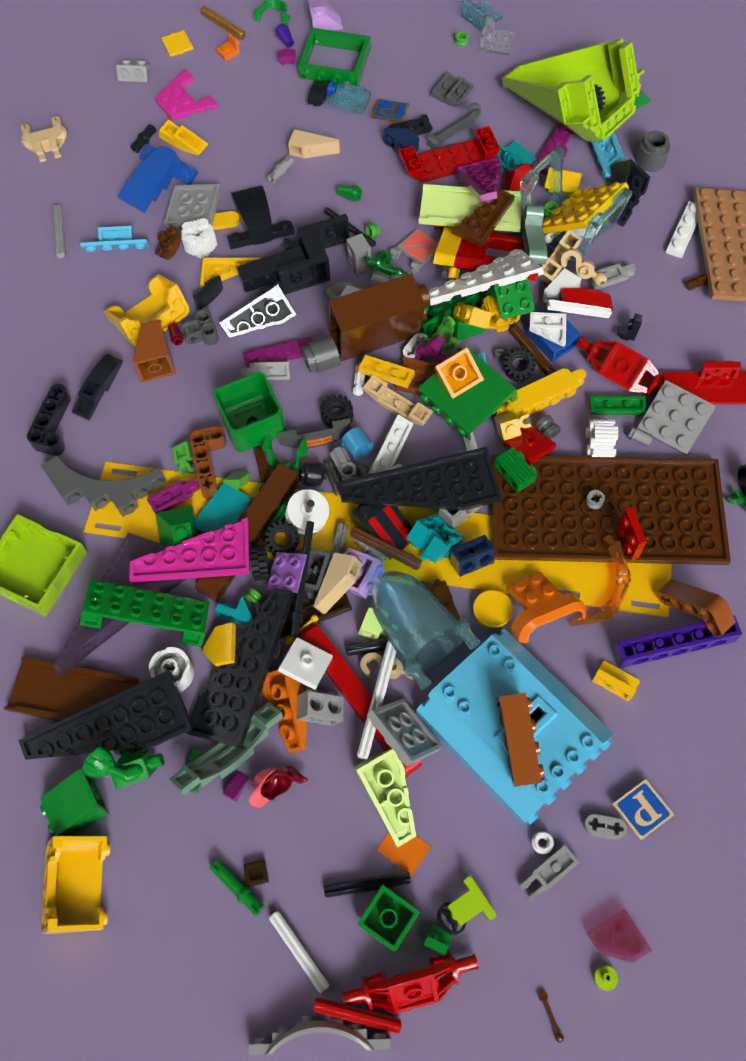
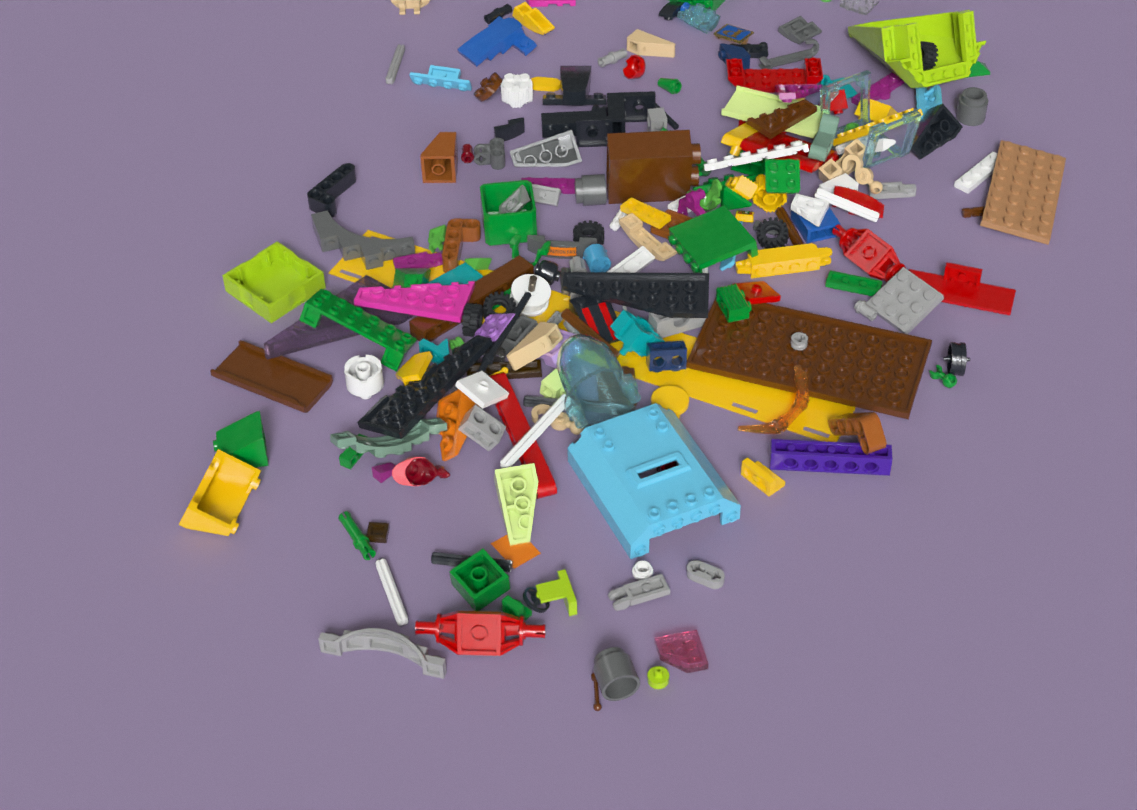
camera: 15 degrees right, 20 degrees down
black wing [18,670,194,760] -> none
black slope [72,354,123,421] -> none
green torso [83,746,165,789] -> none
yellow windscreen [103,274,189,347] -> none
light grey plate [164,184,222,228] -> none
yellow wing [200,258,261,288] -> none
reddish brown axle [254,448,270,483] -> none
red axle [313,997,402,1034] -> none
bright green plate [365,222,380,239] -> none
light grey plate [367,698,442,767] -> none
flag [390,228,439,274] -> none
light orange slope [435,347,484,399] -> none
yellow brick [494,411,531,441] -> none
dark orange wedge [496,692,545,787] -> none
orange piece [506,572,587,643] -> none
dark grey wheel [535,415,561,440] -> none
white brick [586,419,618,457] -> none
piece [613,779,674,841] -> none
black bracket [617,313,642,341] -> none
red plate [617,507,647,560] -> none
none -> light grey slope [499,184,530,214]
none -> dark grey piece [593,647,640,701]
none -> red hair [623,55,646,79]
none -> yellow slope [735,210,755,223]

